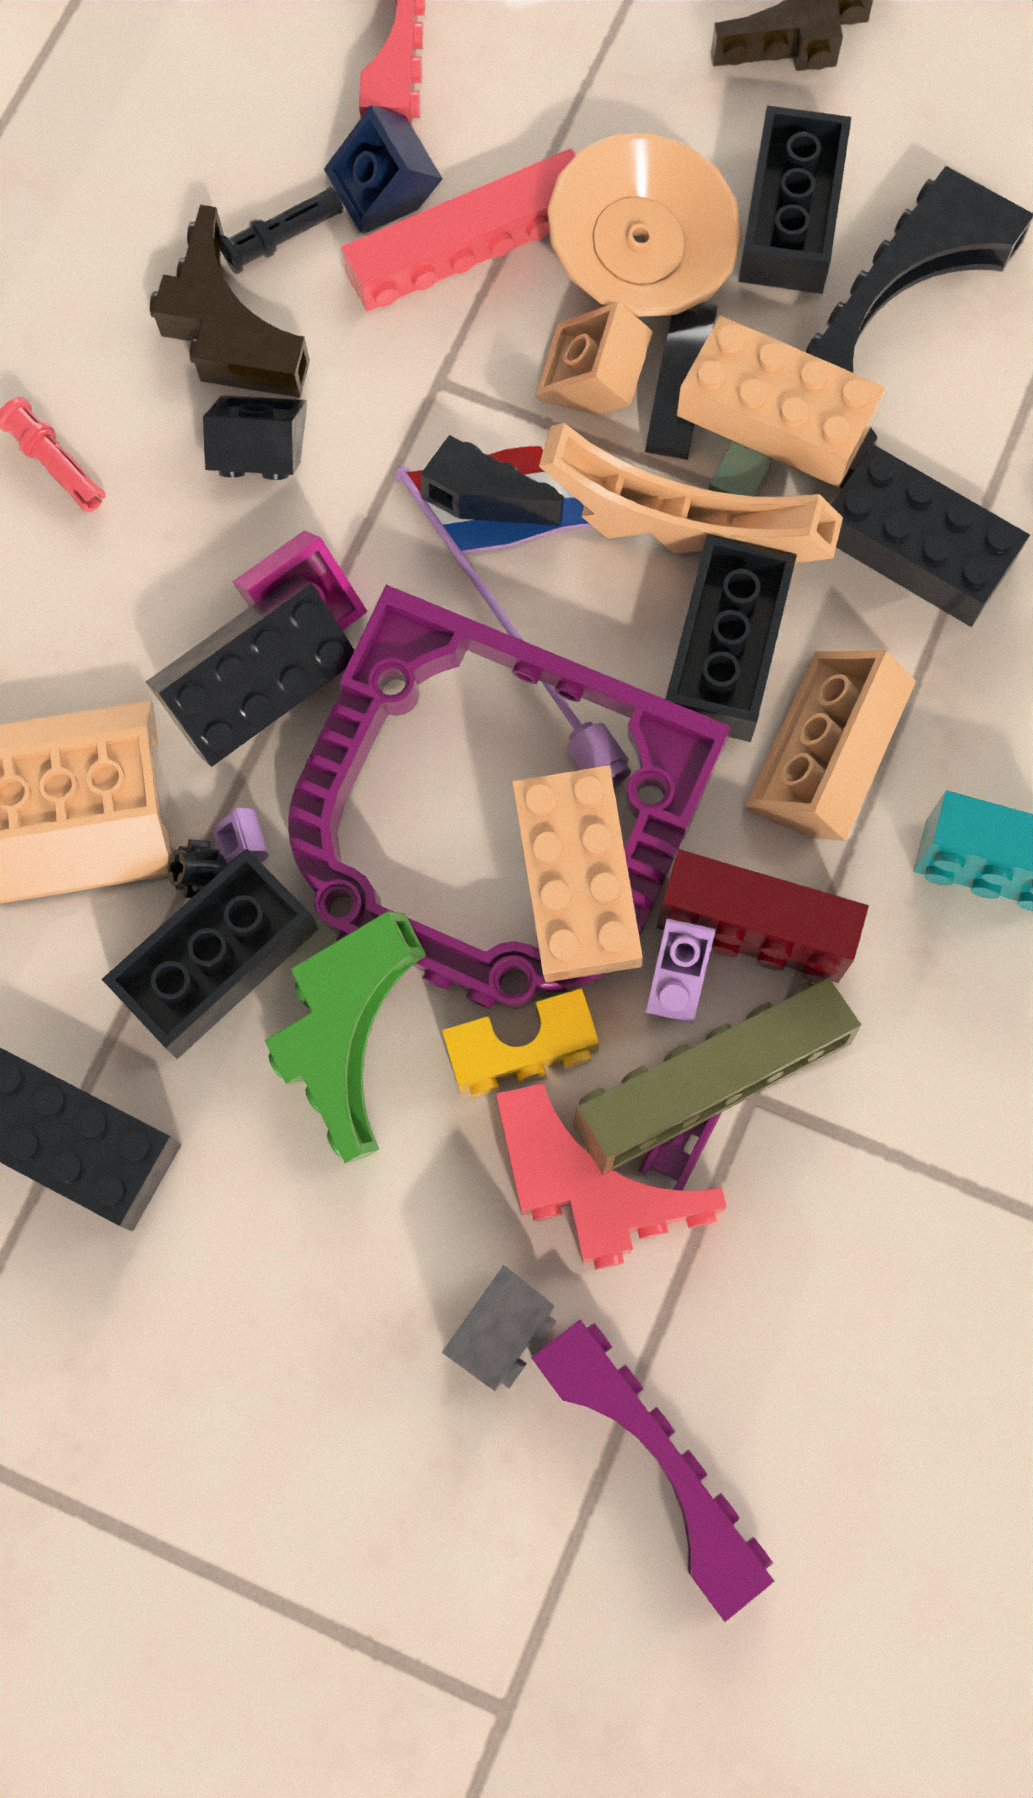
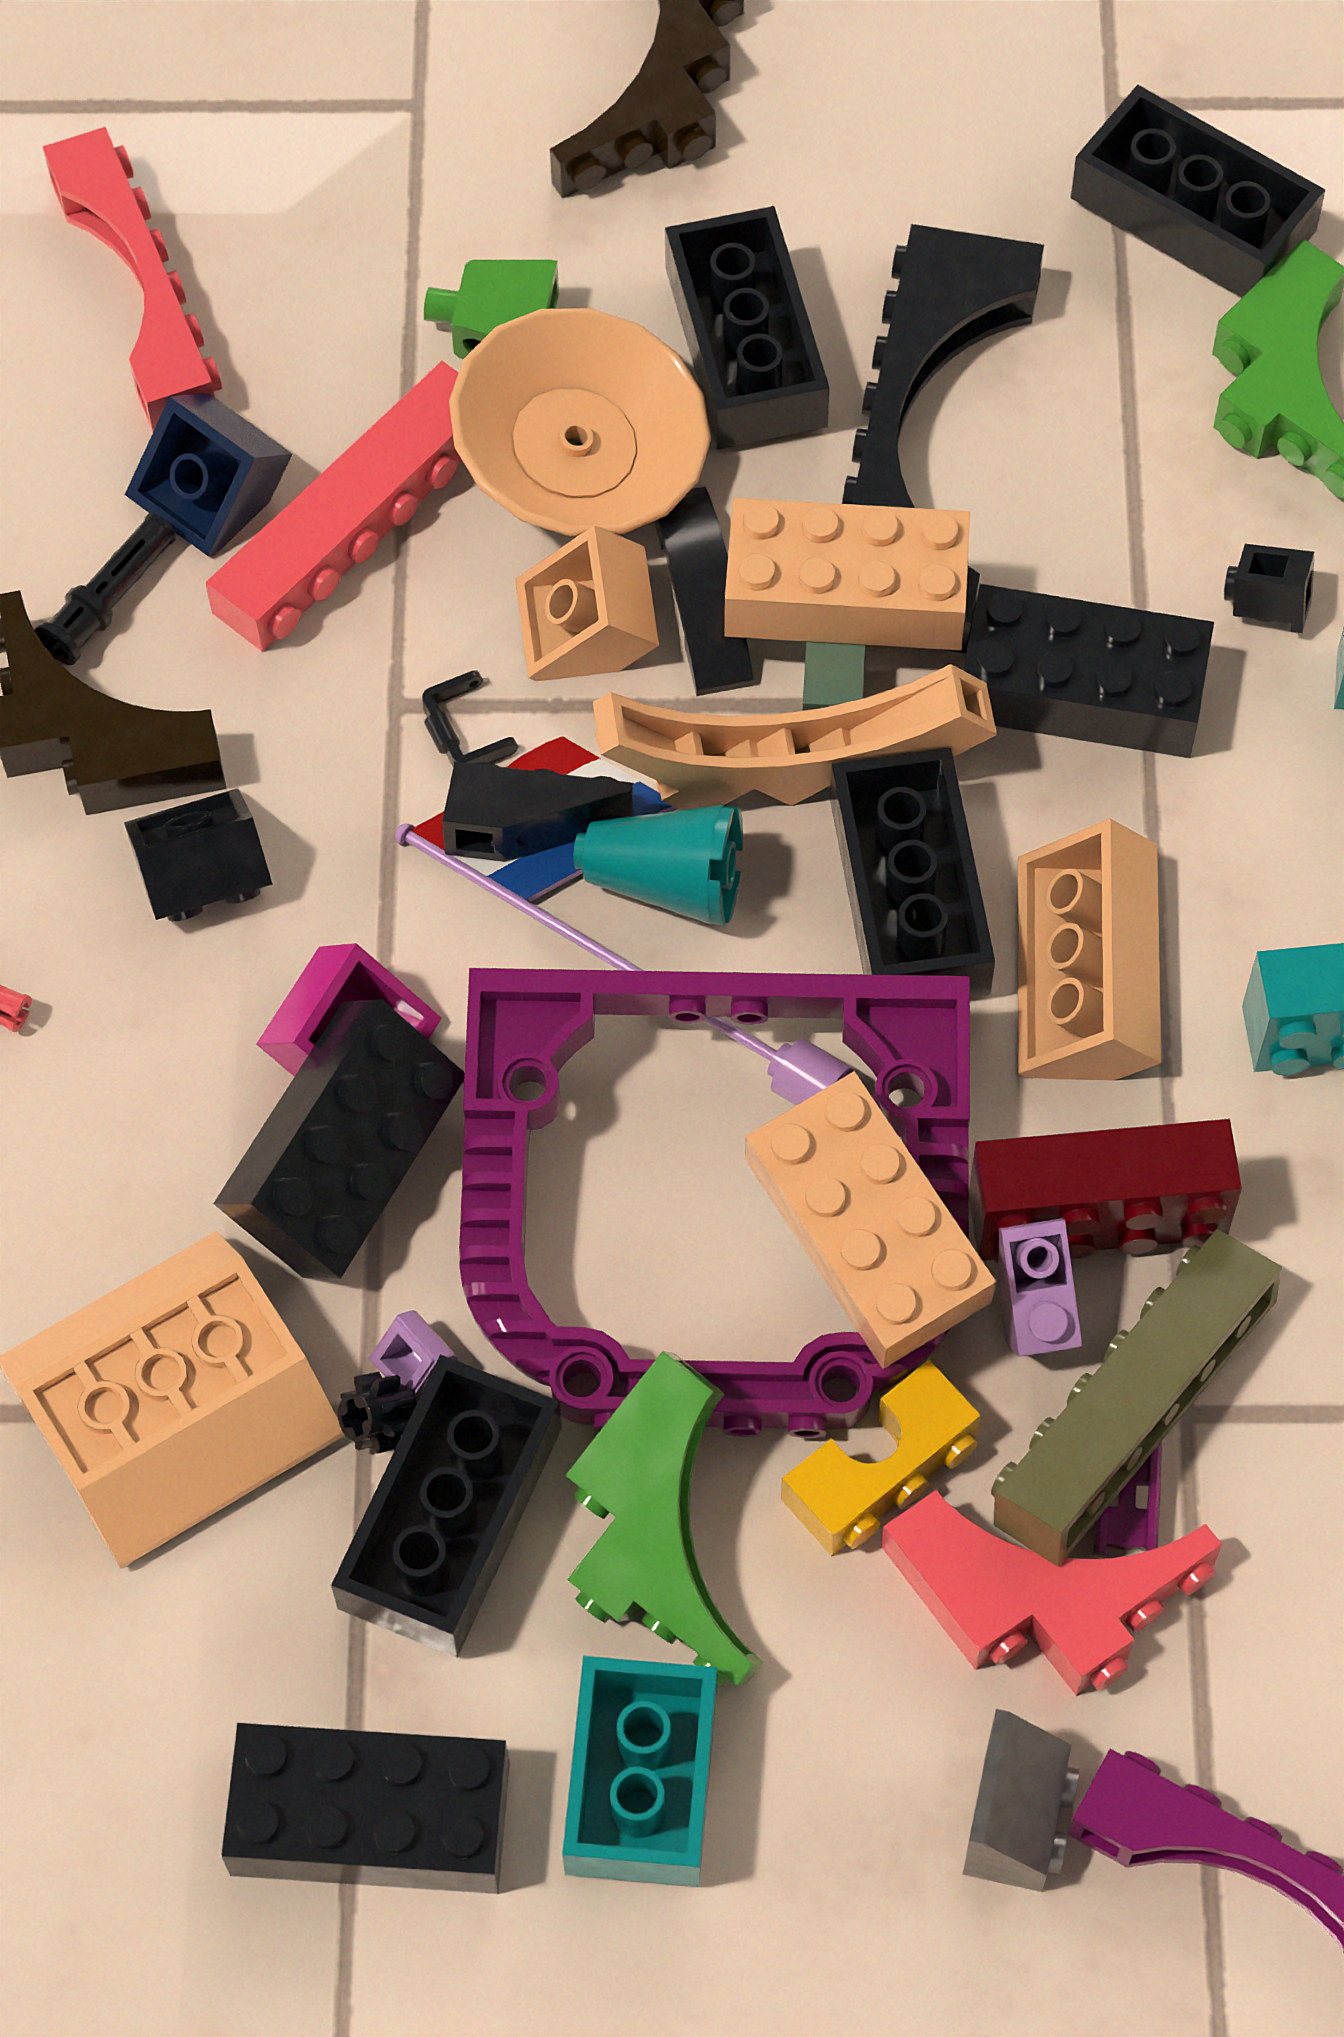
camera: 25 degrees left, 10 degrees down
none -> black piece [422,670,518,766]
none -> bright green torso [424,259,559,359]
none -> teal brick [562,1656,717,1887]
none -> teal cone [573,804,743,925]

